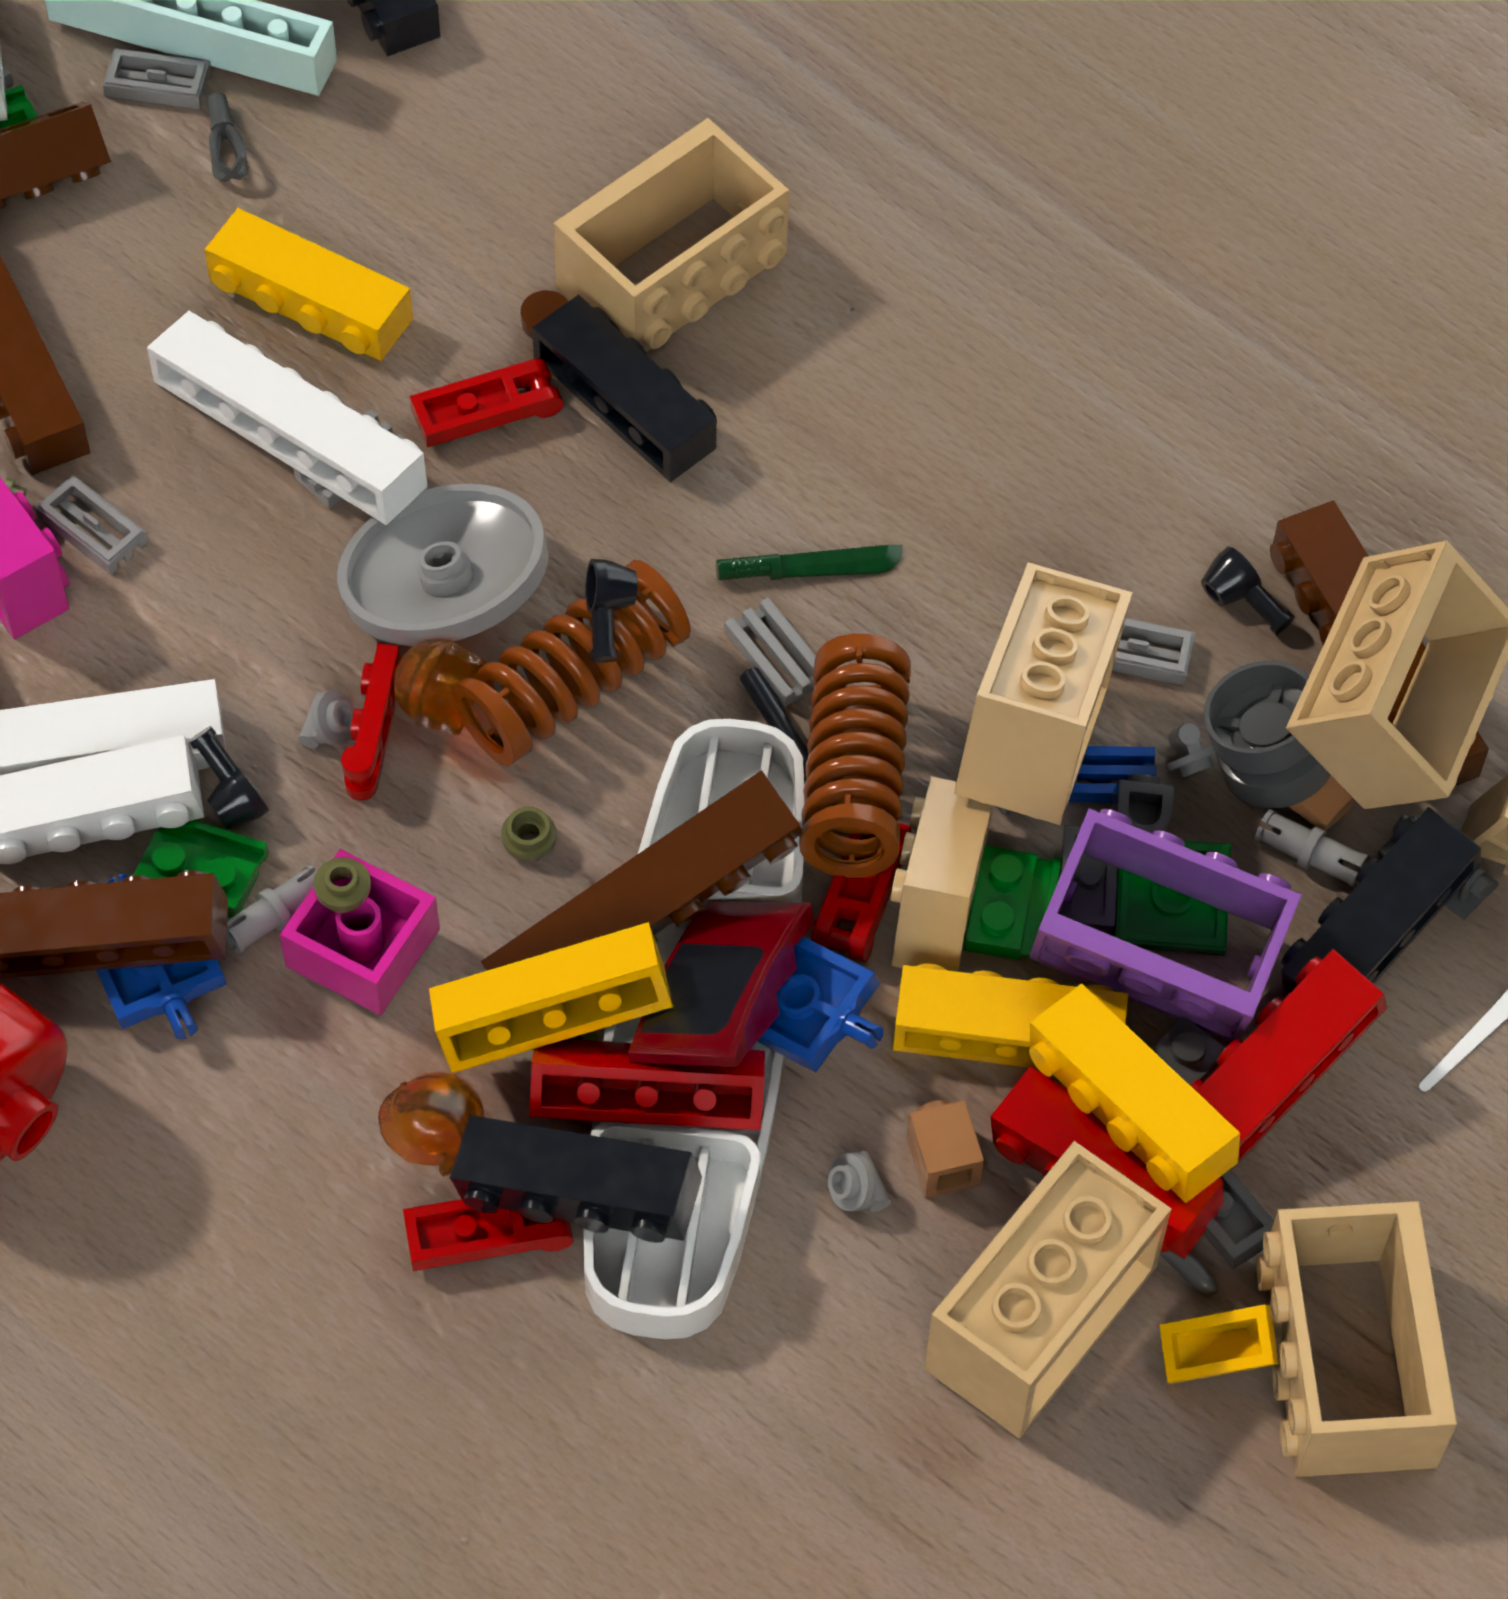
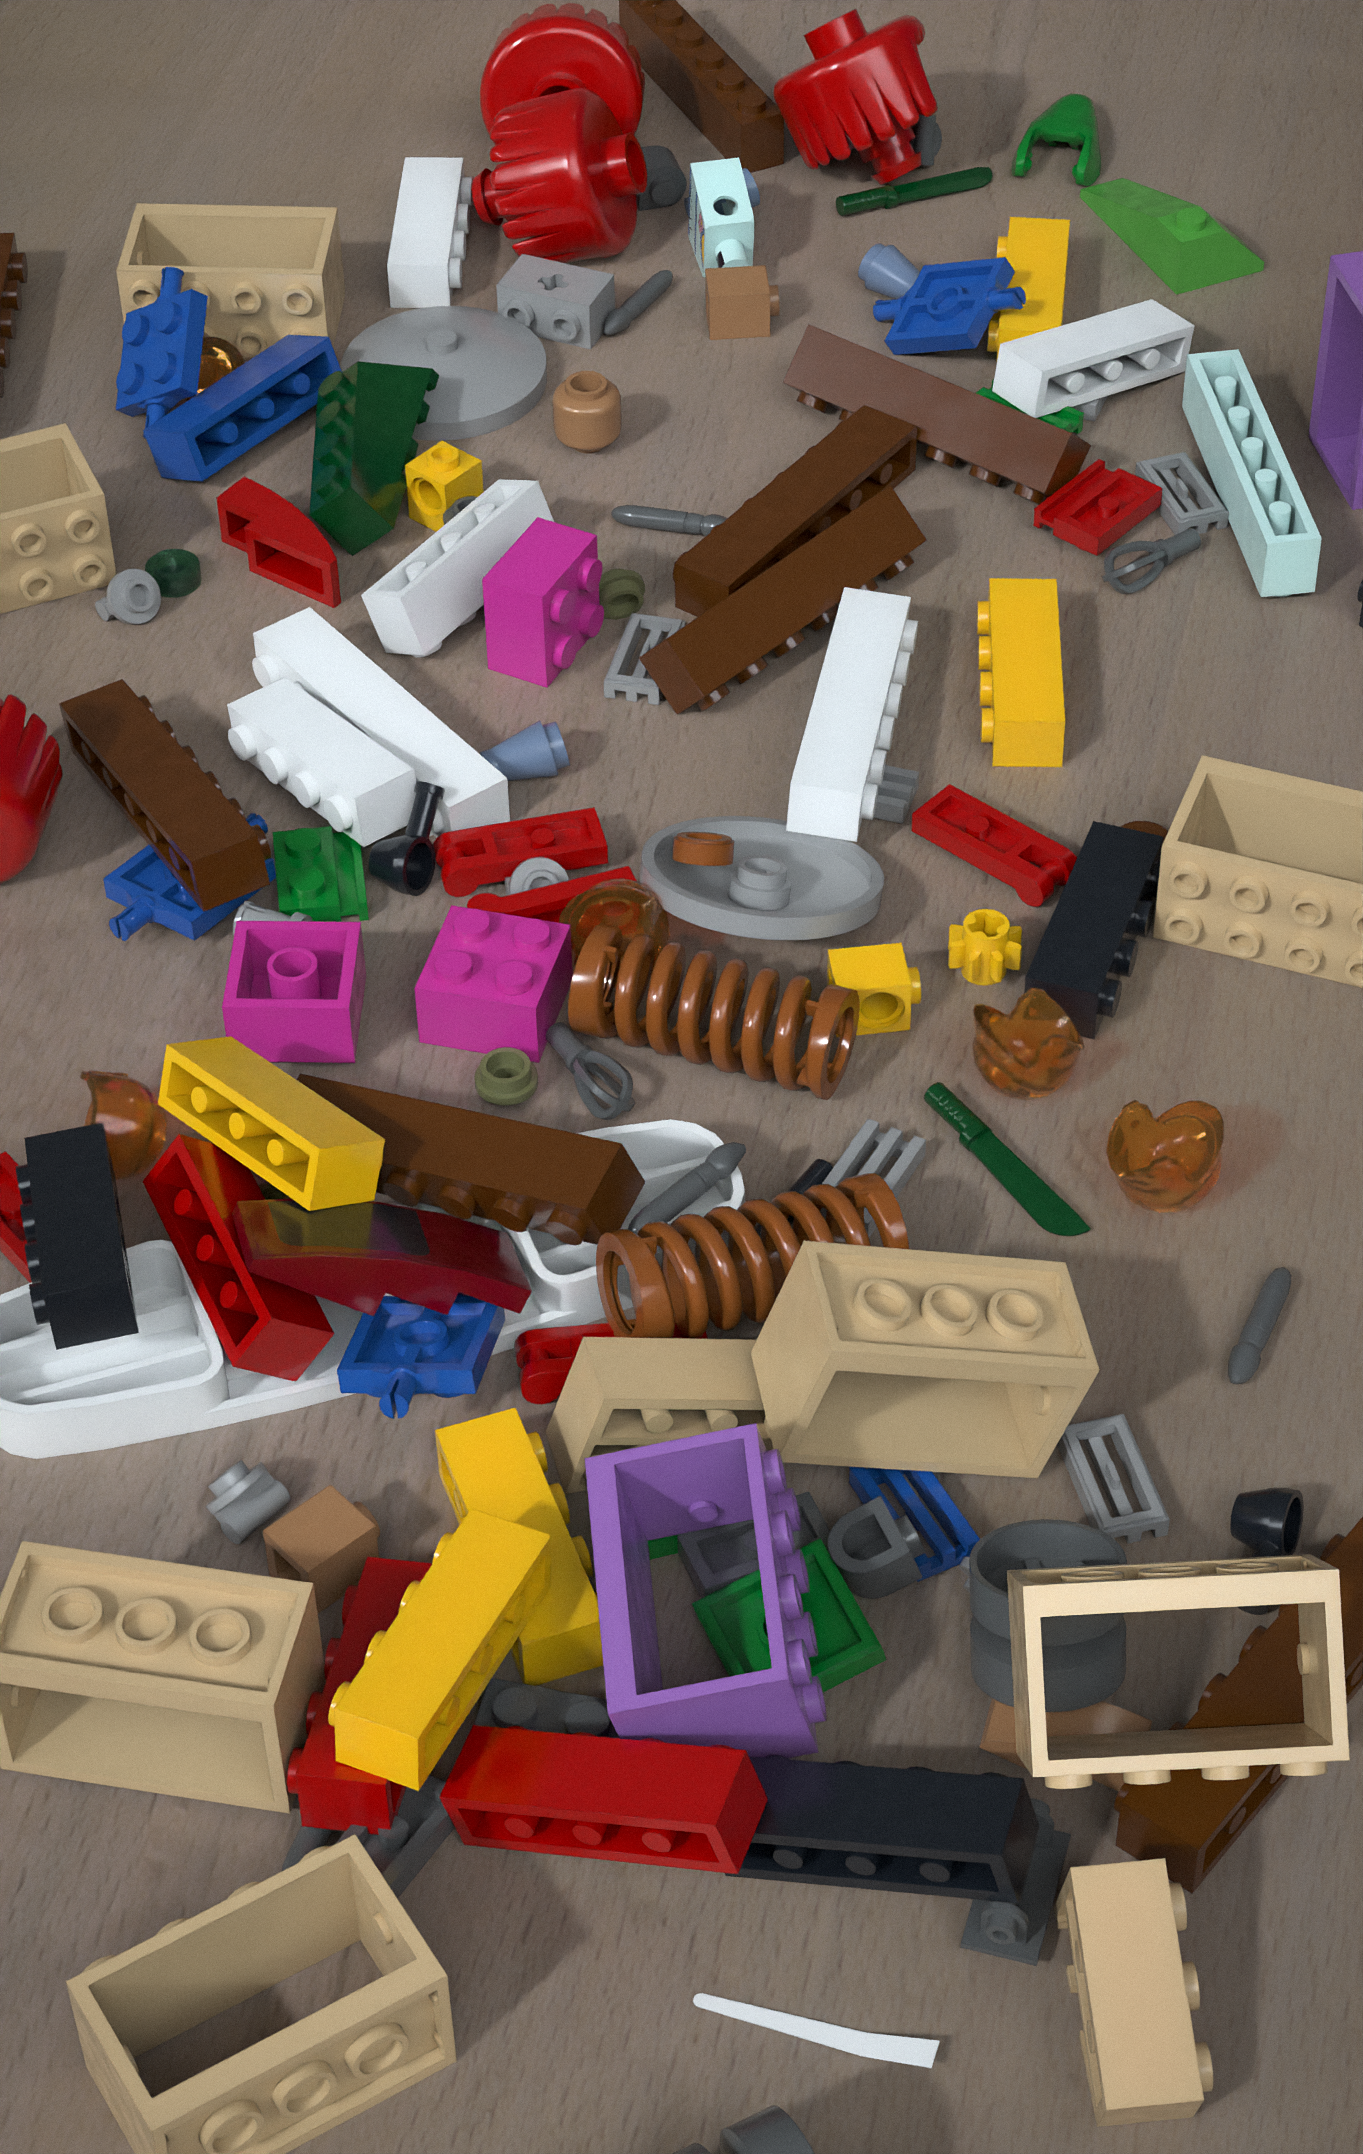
camera: 65 degrees right, 15 degrees down
olive plate [313,857,371,913] -> none
black bar [585,559,638,663] -> none
yellow slope [1159,1304,1279,1384] -> none
light grey pin [1255,809,1370,888] -> none
none -> dark pink brick [414,905,573,1063]
none -> red plate [433,807,608,897]
none -> sand blue cone [480,720,570,781]
none -> dark grey piece [546,1022,635,1120]
none -> dark grey piece [628,1142,746,1234]
none -> reddish brown brick [639,485,927,714]
none -> dark orange tile [672,832,735,866]
none -> yellow brick [827,942,921,1037]
none -> yellow gear [948,909,1022,986]
none -> clear orange helmet [972,987,1085,1101]
none -> red plate [1033,459,1162,556]
none -> clear orange helmet [1106,1100,1224,1213]
none -> dark grey piece [1228,1267,1291,1384]

